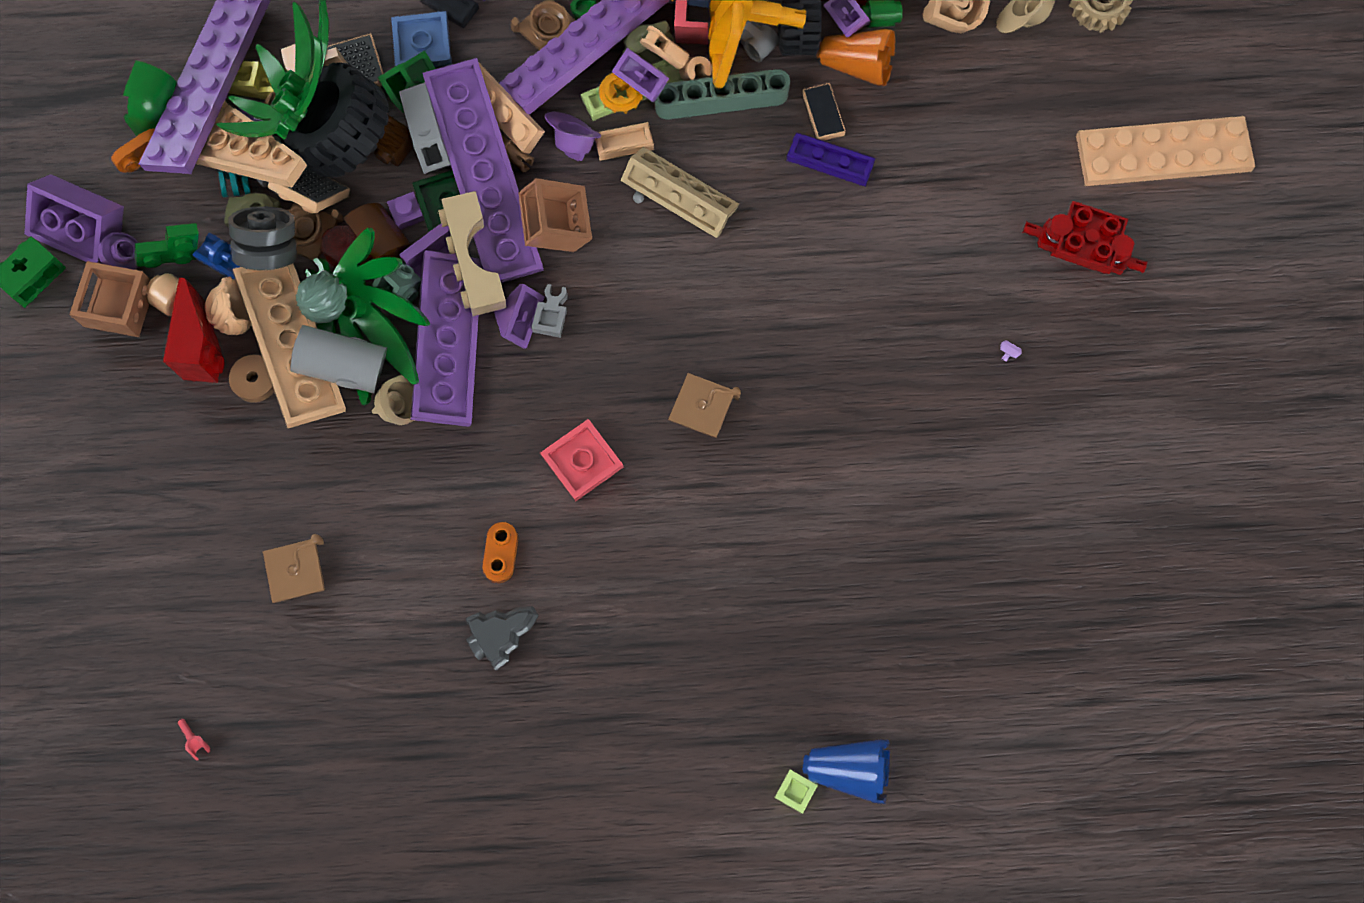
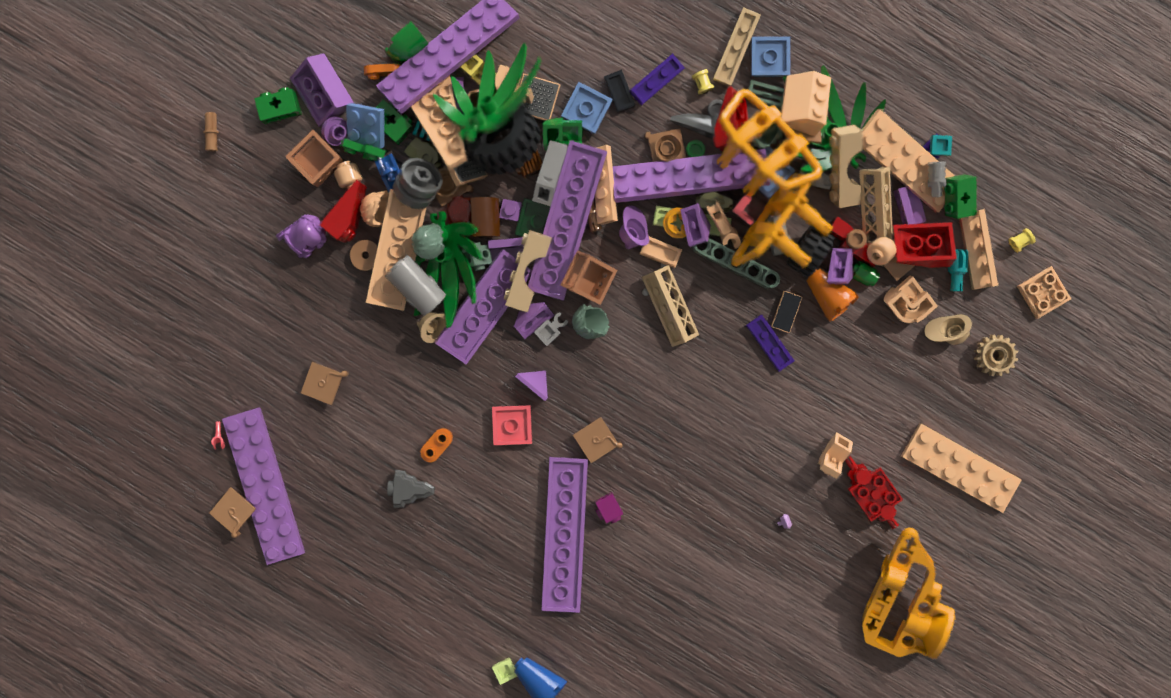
camera: 35 degrees right, 15 degrees up
none -> medium nougat hat [209,487,256,538]
none -> medium lavender plate [222,407,305,565]
none -> medium lavender helmet [276,215,327,258]
none -> medium blue plate [346,103,385,149]
none -> green brick [375,99,414,145]
none -> medium lavender slope [515,371,548,401]
none -> medium lavender plate [542,457,588,613]
none -> sand green hair [572,304,610,339]
none -> magenta brick [595,492,623,524]
none -> light nougat brick [818,432,853,479]
none -> light orange piece [862,528,955,659]

